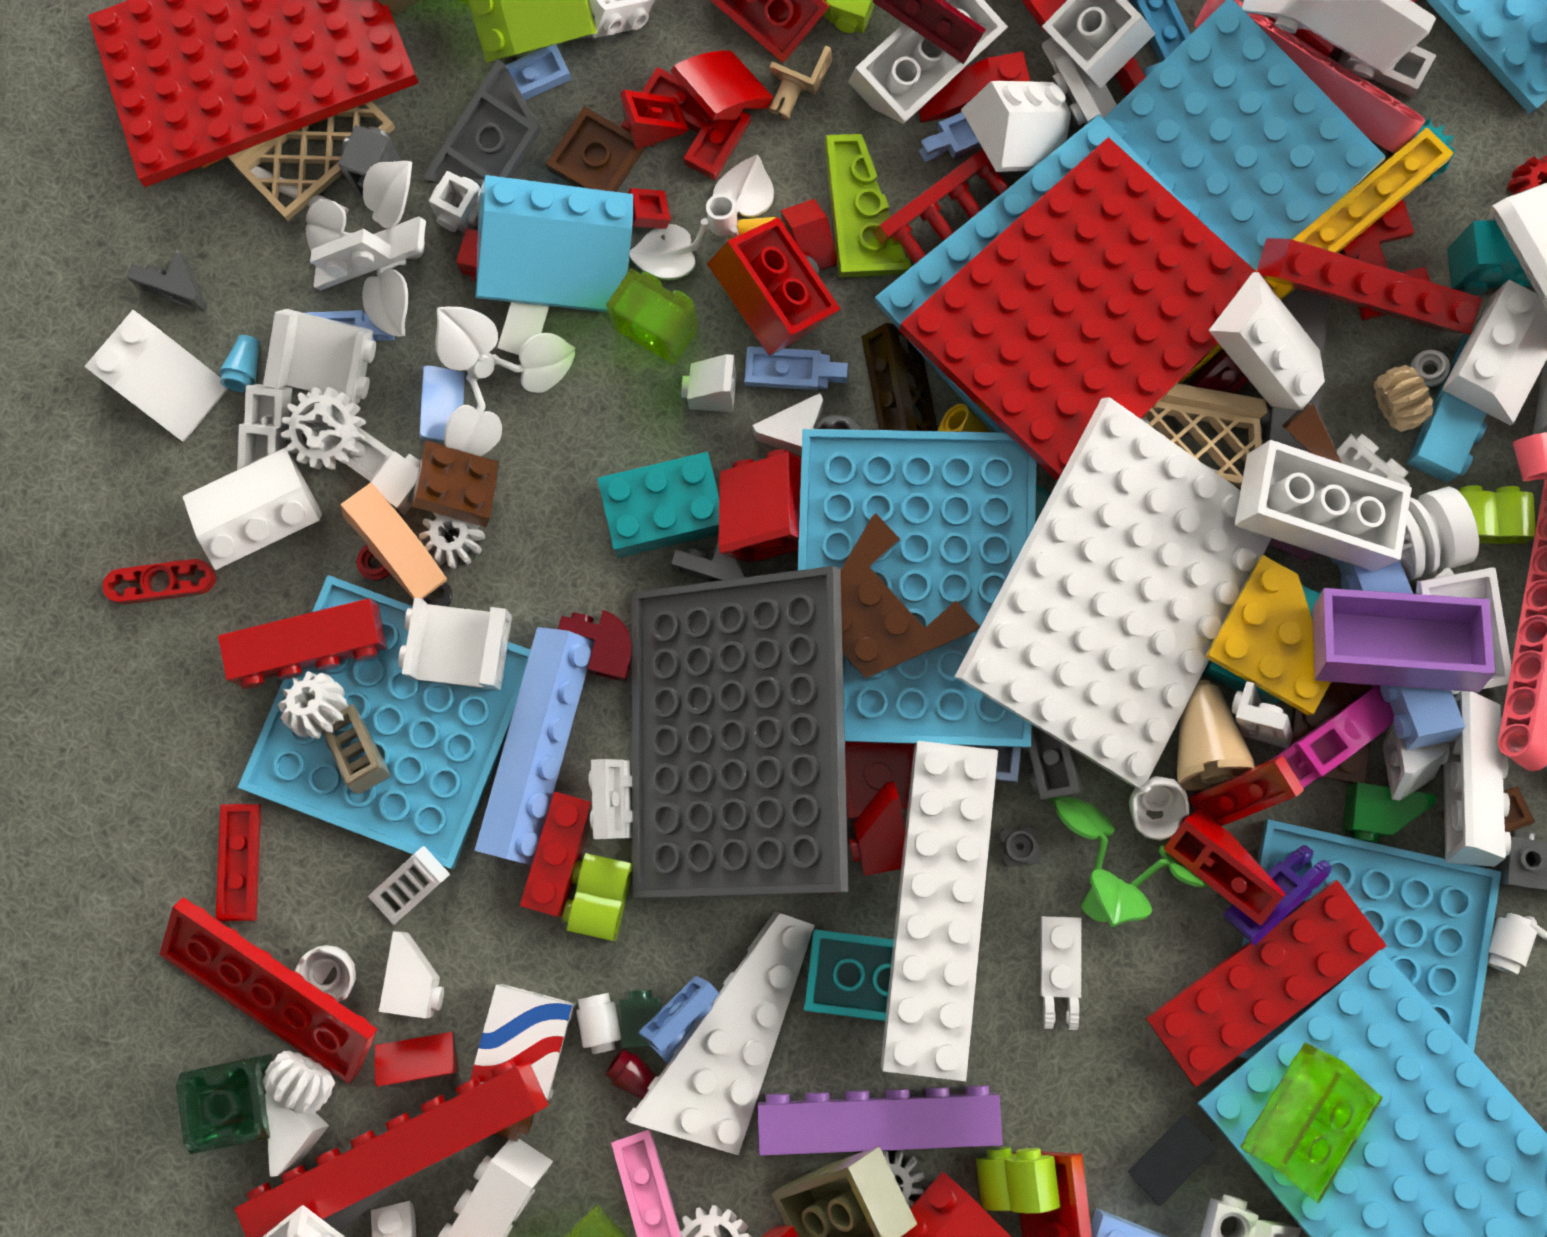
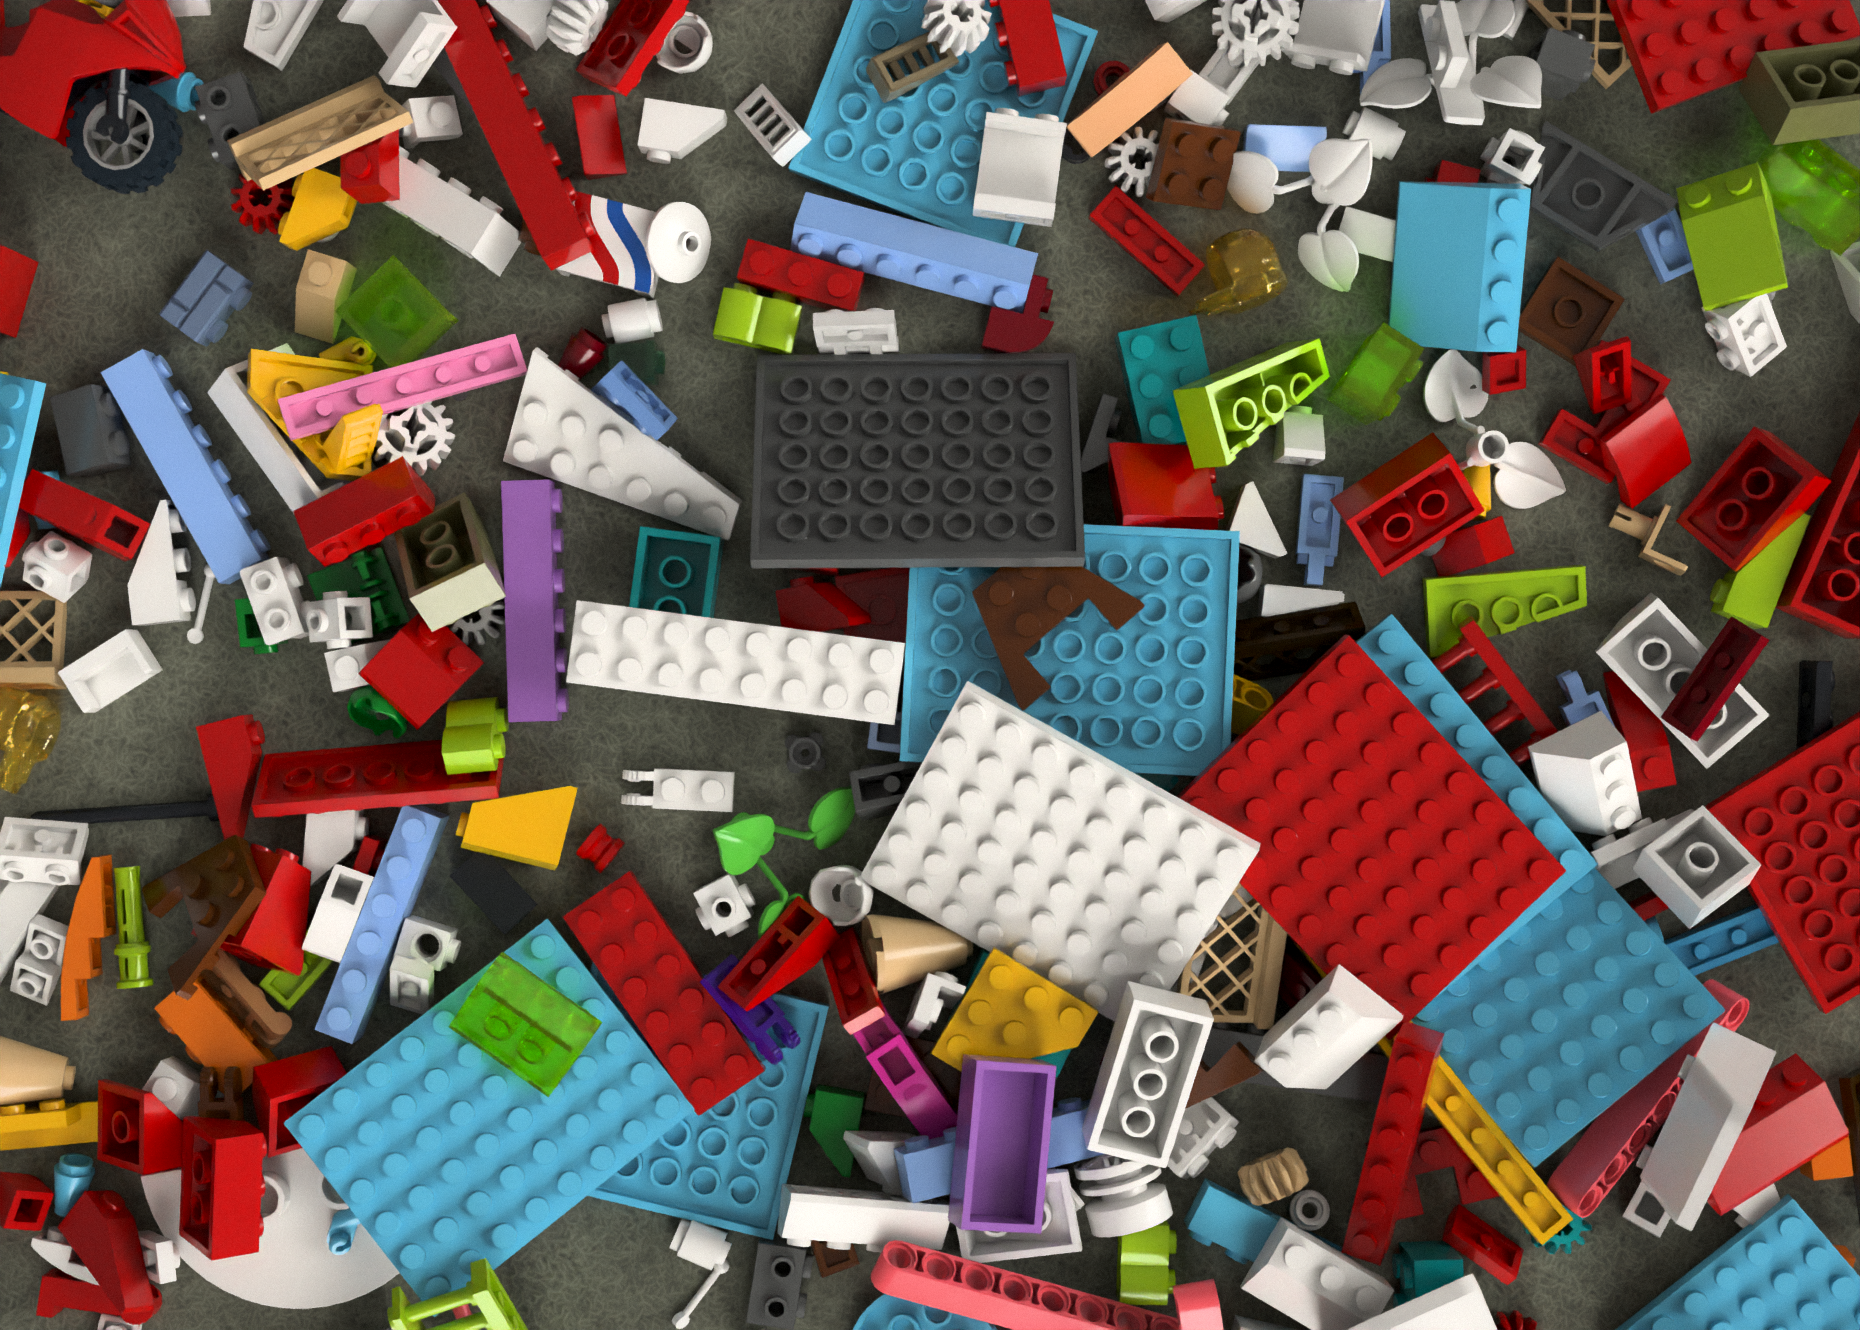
camera: 85 degrees right, 10 degrees up
none -> yellow slope [456,786,578,871]
none -> red wheel [576,823,625,874]
none -> white dish [645,202,711,283]
none -> white brick [693,873,756,937]
none -> red plate [1088,186,1205,297]
none -> lime wedge [1173,338,1330,469]
none -> clear yellow piece [1188,228,1288,317]
none -> white slope [1257,584,1345,617]
none -> white brick [1342,107,1406,160]
none -> red plate [1442,1204,1524,1285]

